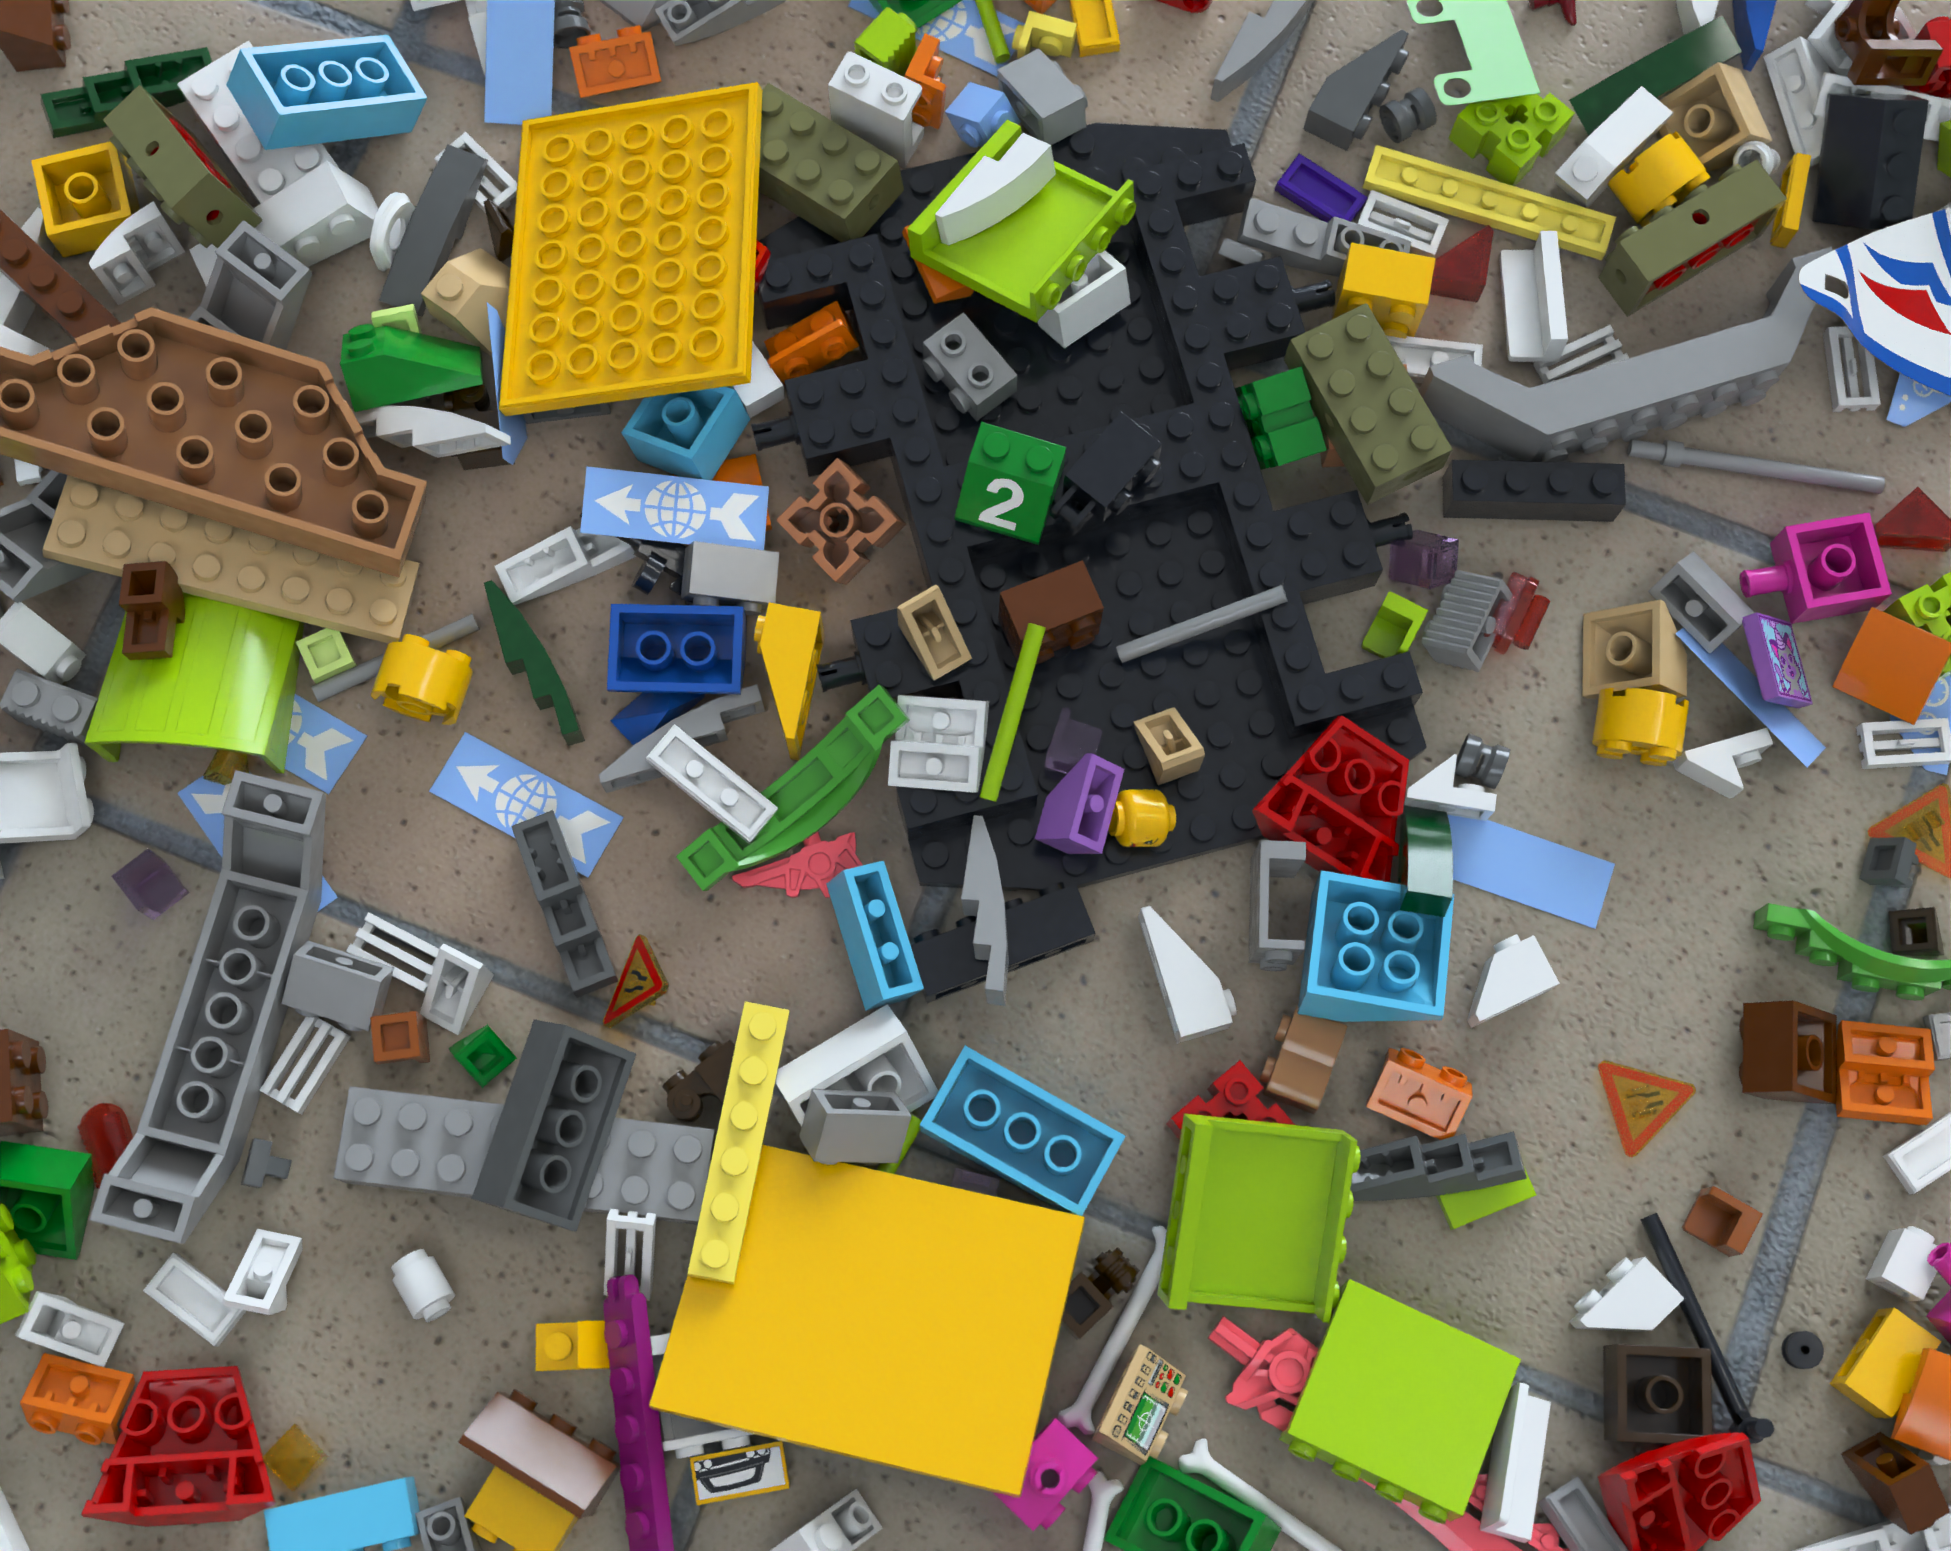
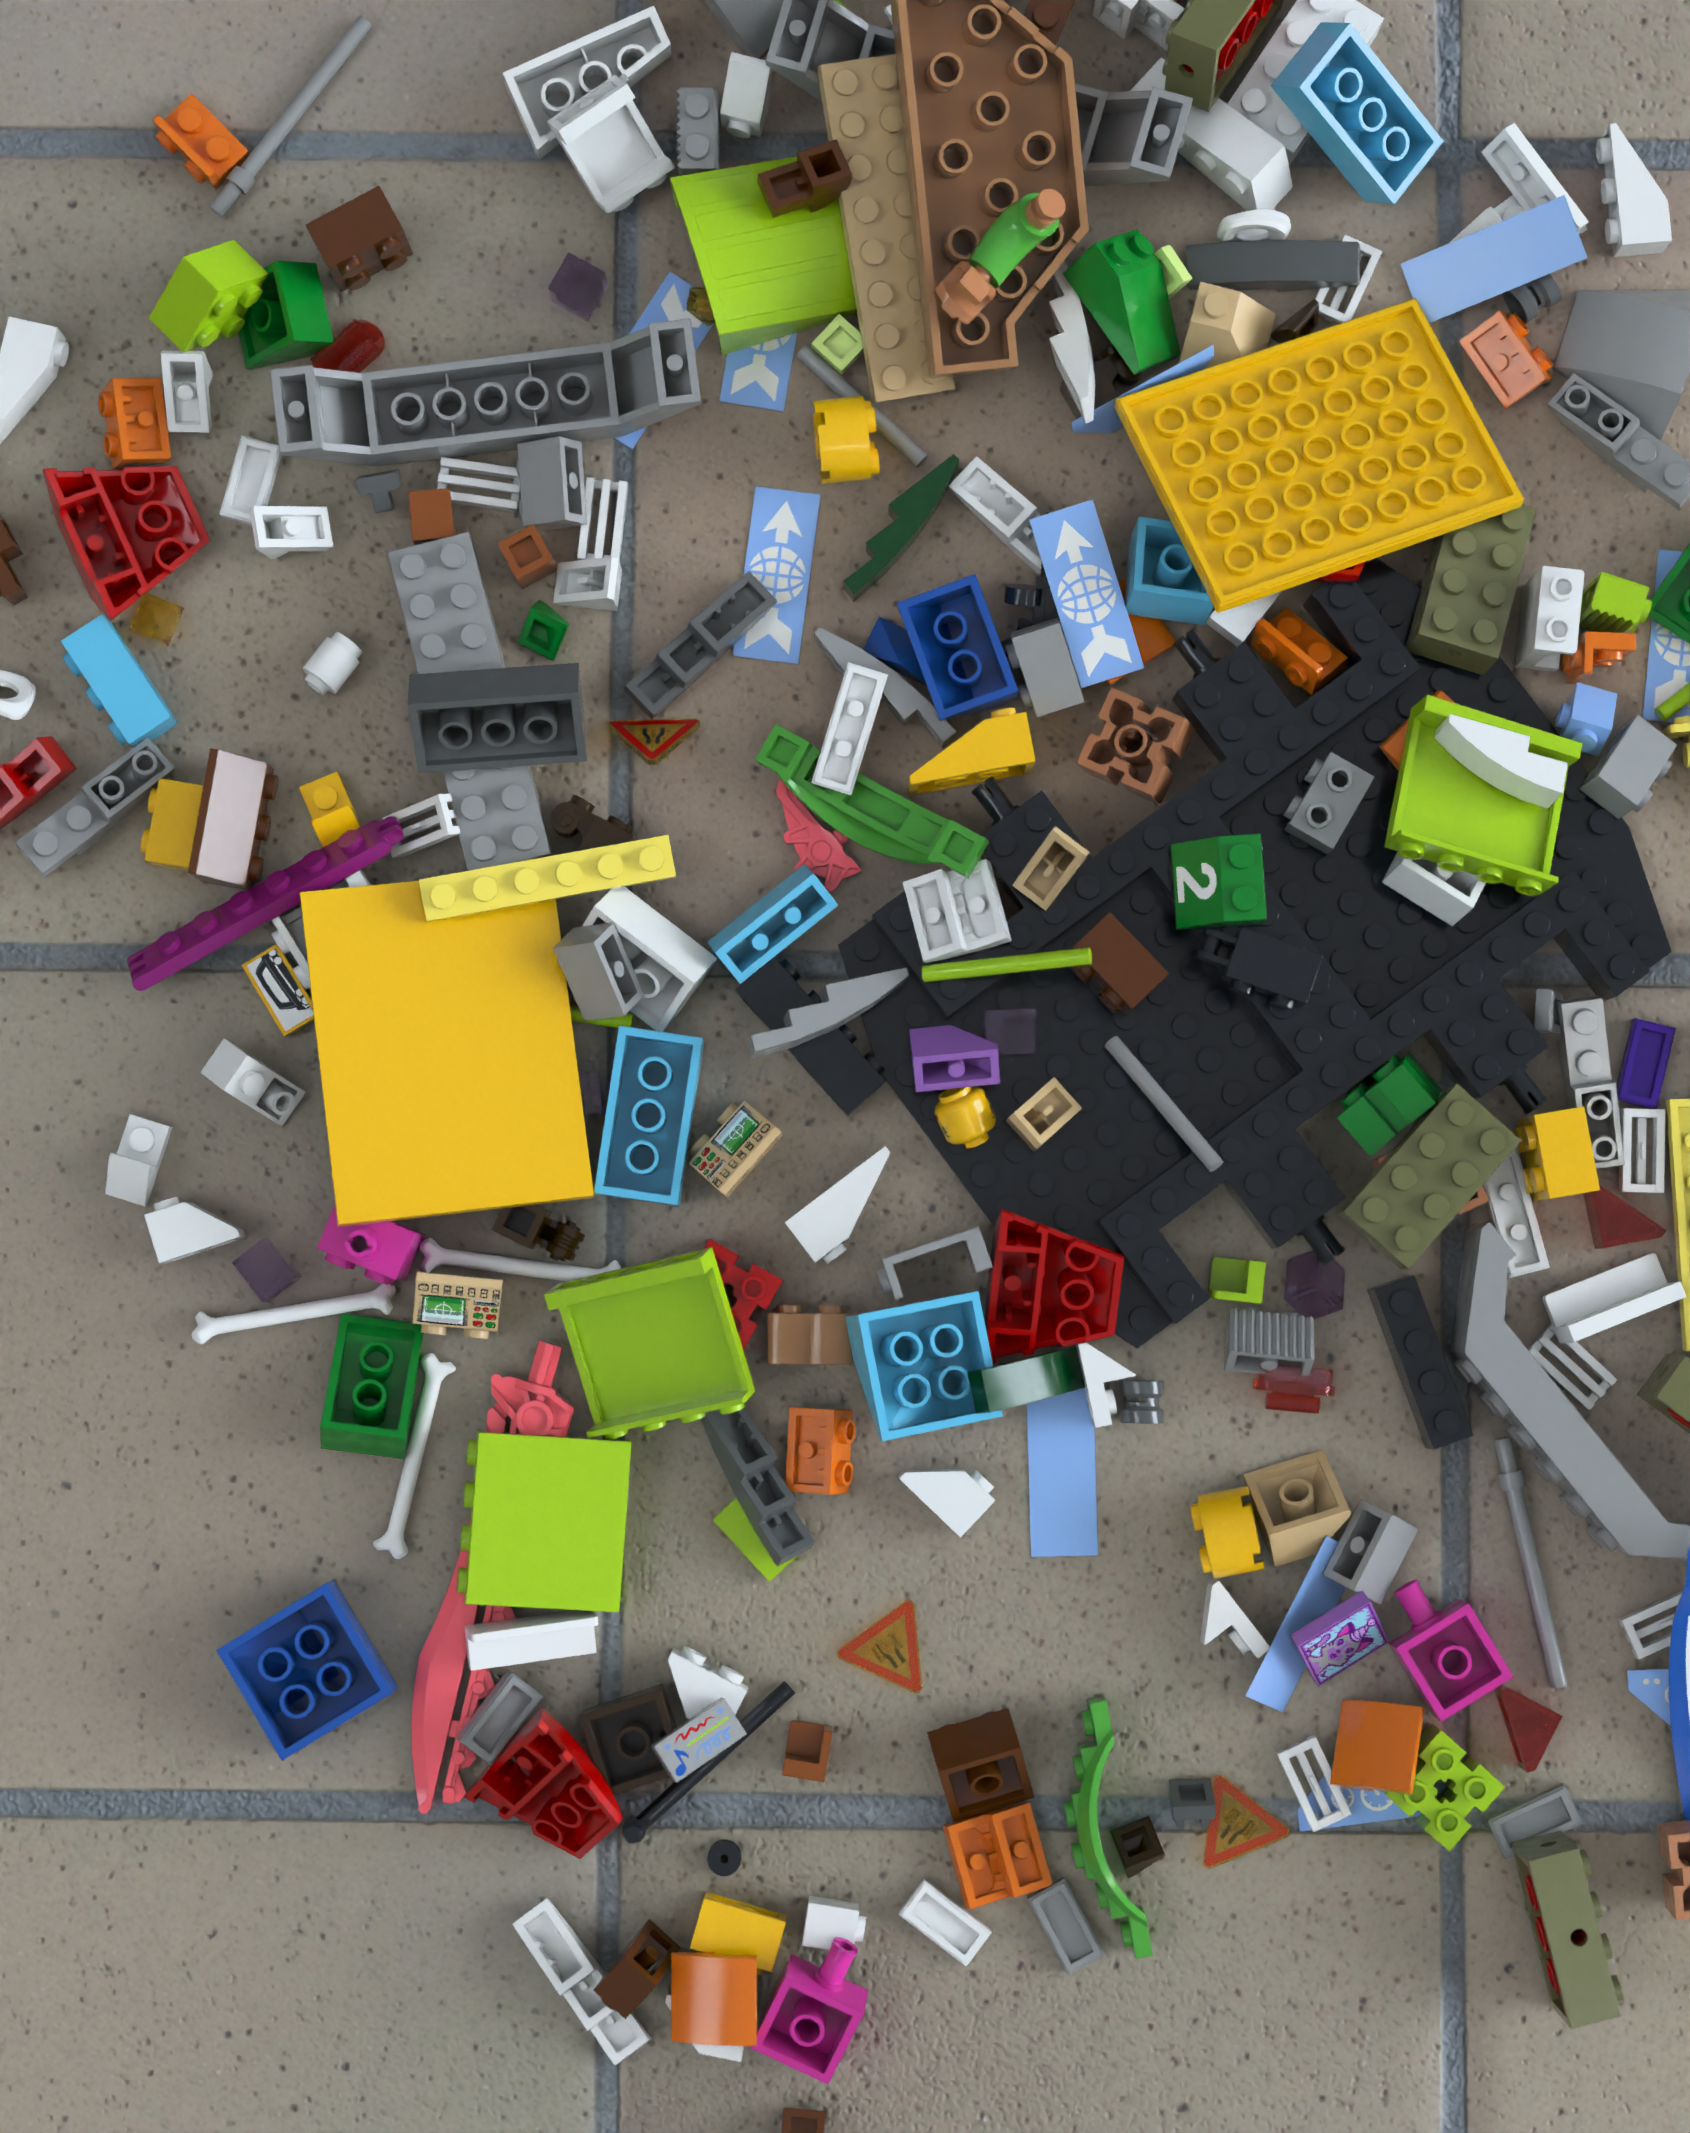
camera: 70 degrees right, 10 degrees up
none -> dark orange panel [408,488,458,545]
none -> light grey tile [651,1698,747,1783]
none -> tan slope [689,1100,783,1198]
none -> piece [934,189,1066,324]

